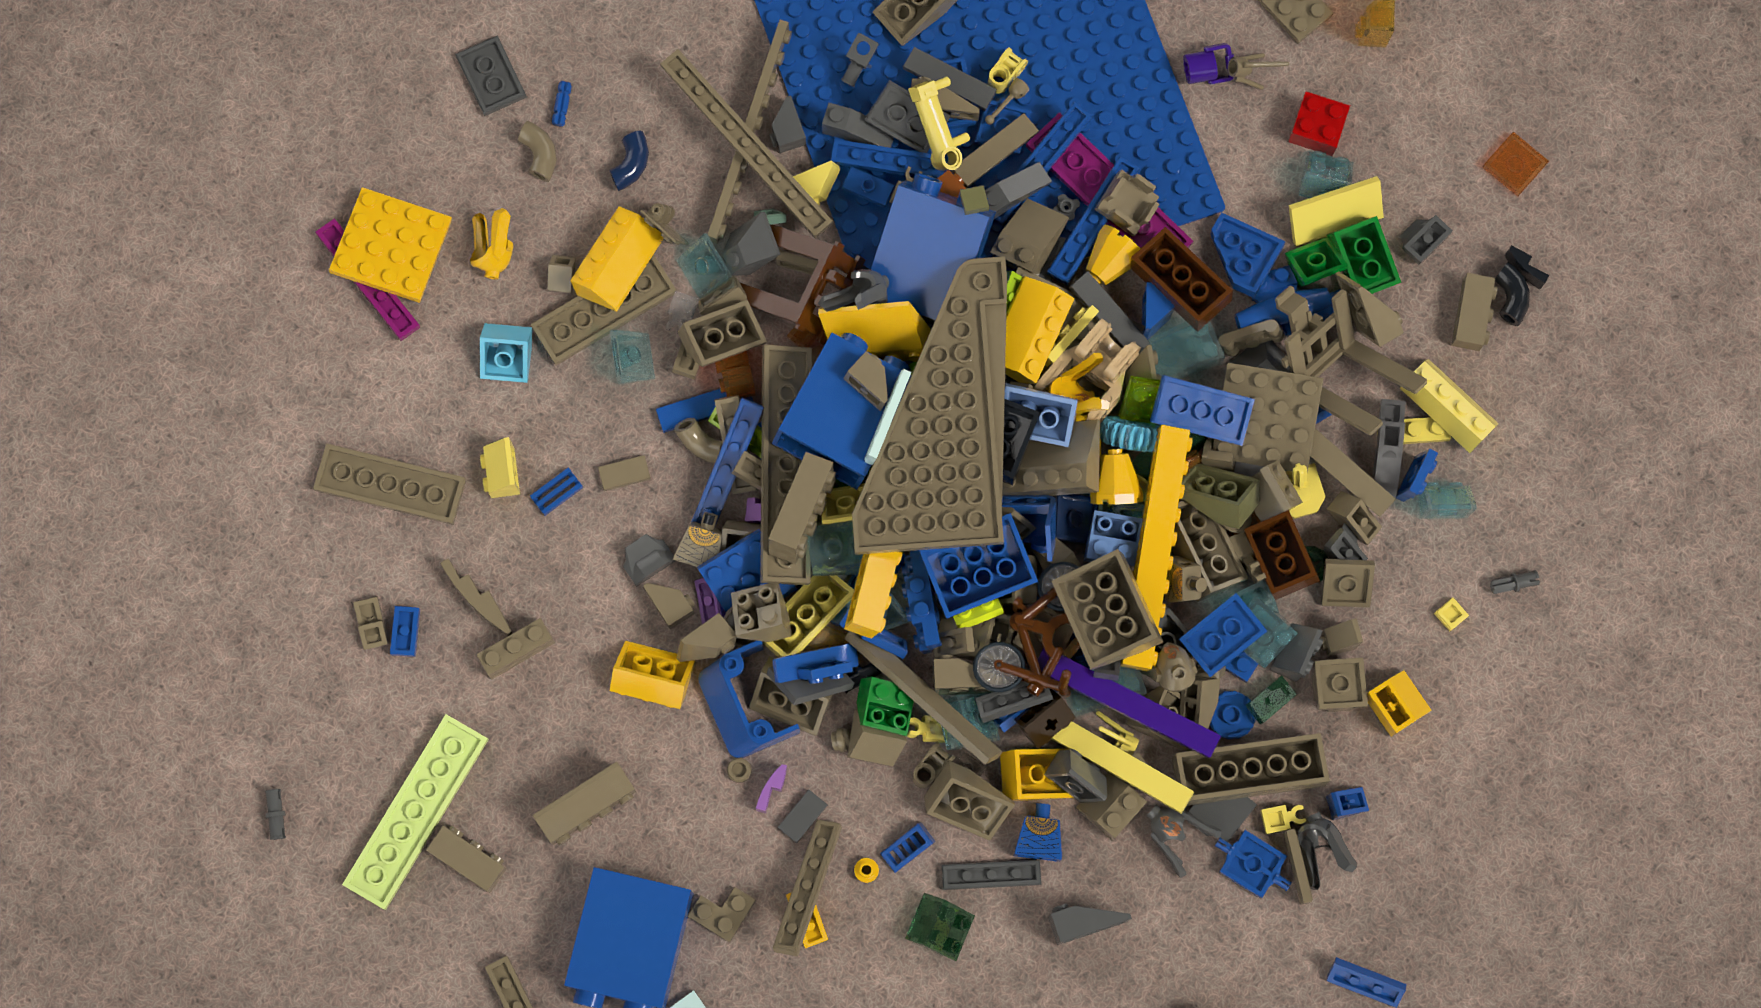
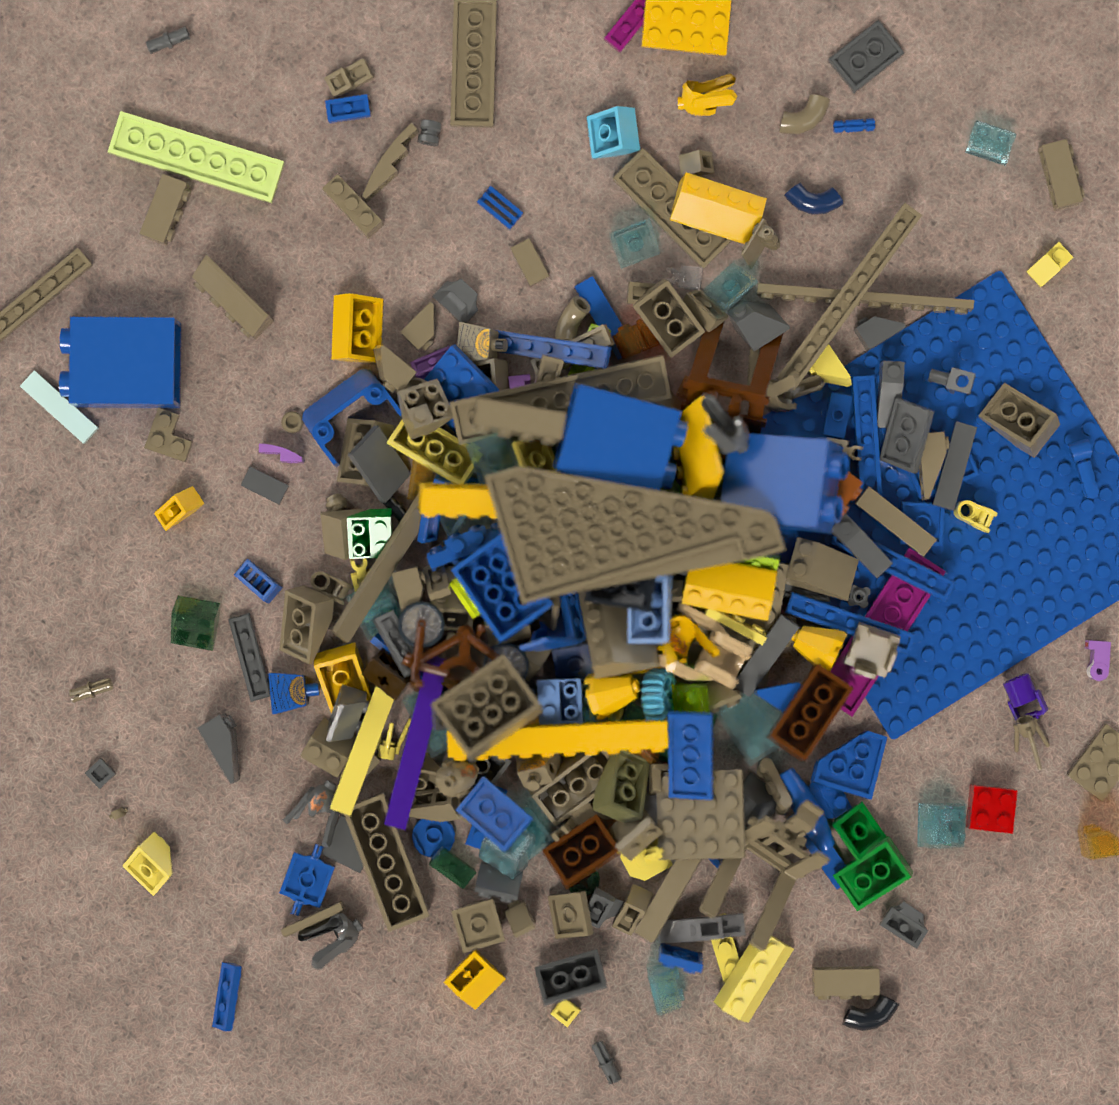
camera: 80 degrees right, 10 degrees up
light yellow slope [480,437,520,498] -> none
sand green tile [754,208,786,225] -> none
blue bracket [773,643,859,684] -> none
dark tan tile [773,819,842,957] -> none
dark tan slope [844,351,888,411] -> none
yellow plate [854,858,879,883] -> none
light aqua tile [864,369,911,465] -> none
light yellow piece [908,77,970,171] -> none
olive tile [959,185,989,215] -> none
dark tan hinge [985,78,1029,125] -> none
light yellow plate [1260,805,1307,834] -> none
light yellow tile [1289,176,1384,247] -> none
blue slope [1326,787,1369,820] -> none
dark tan slope [1335,272,1404,347] -> none
clear orange tile [1482,132,1549,197] -> none
black slope [1504,245,1549,289] -> none
none -> dark grey wheel [417,120,442,146]
none -> dark grey slope [534,949,608,1006]
none -> dark tan piece [765,373,825,412]

